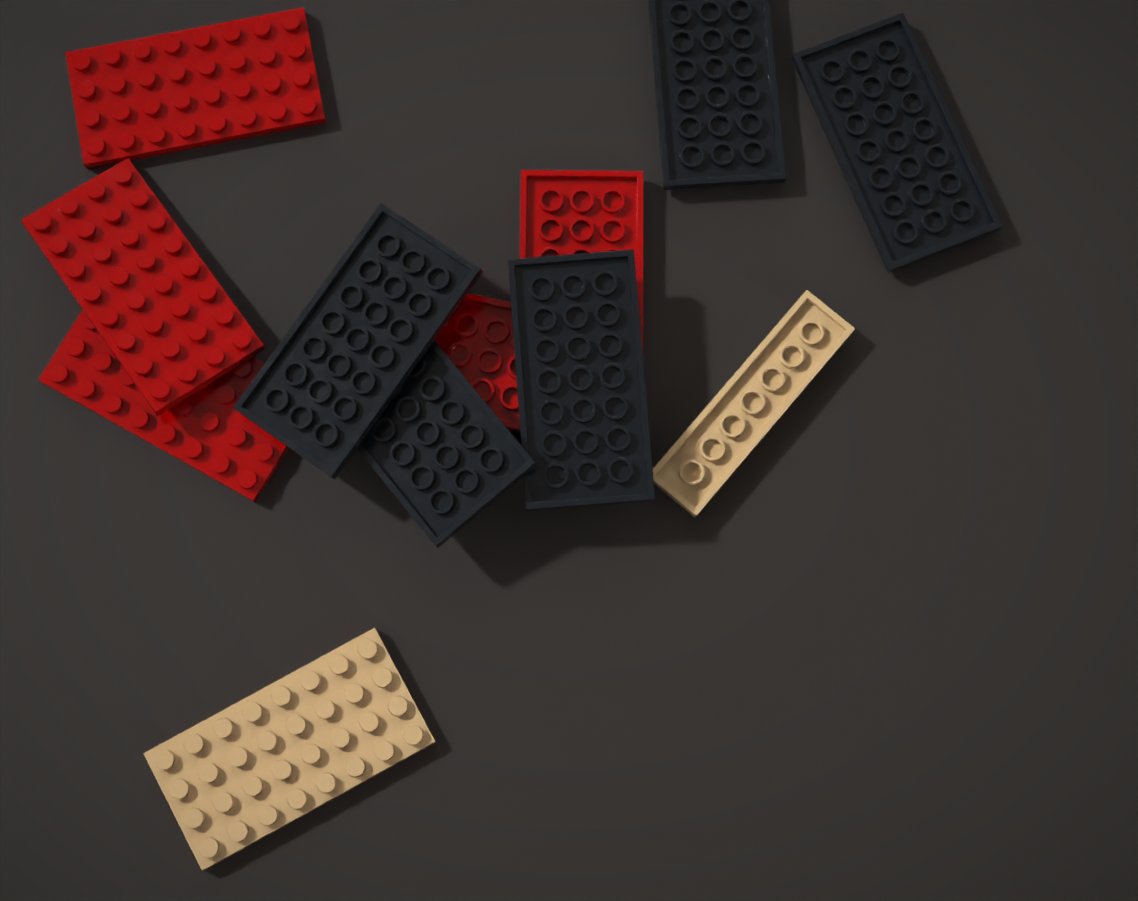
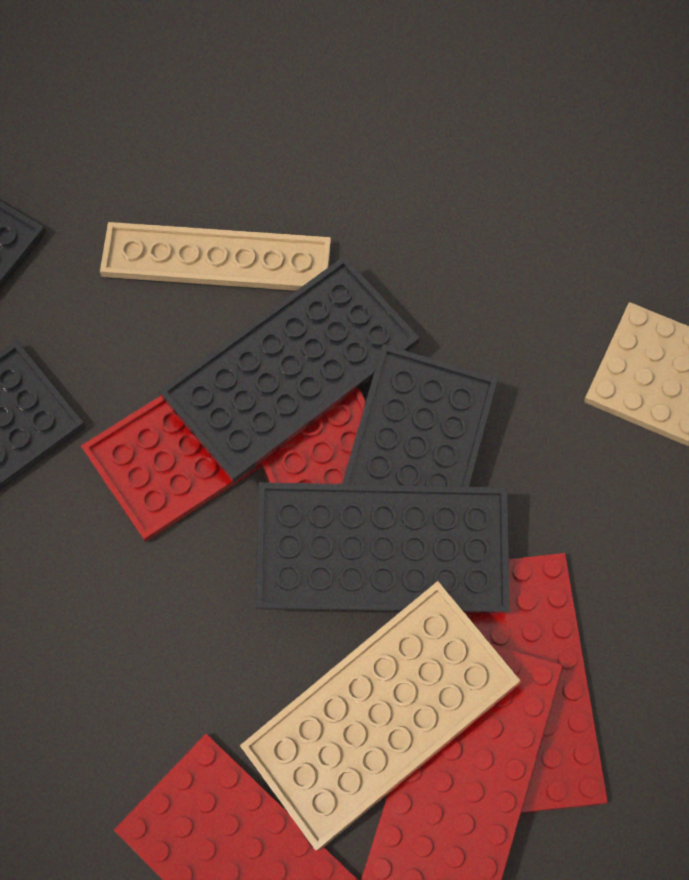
camera: 120 degrees left, 10 degrees down
none -> tan plate [240,581,521,851]

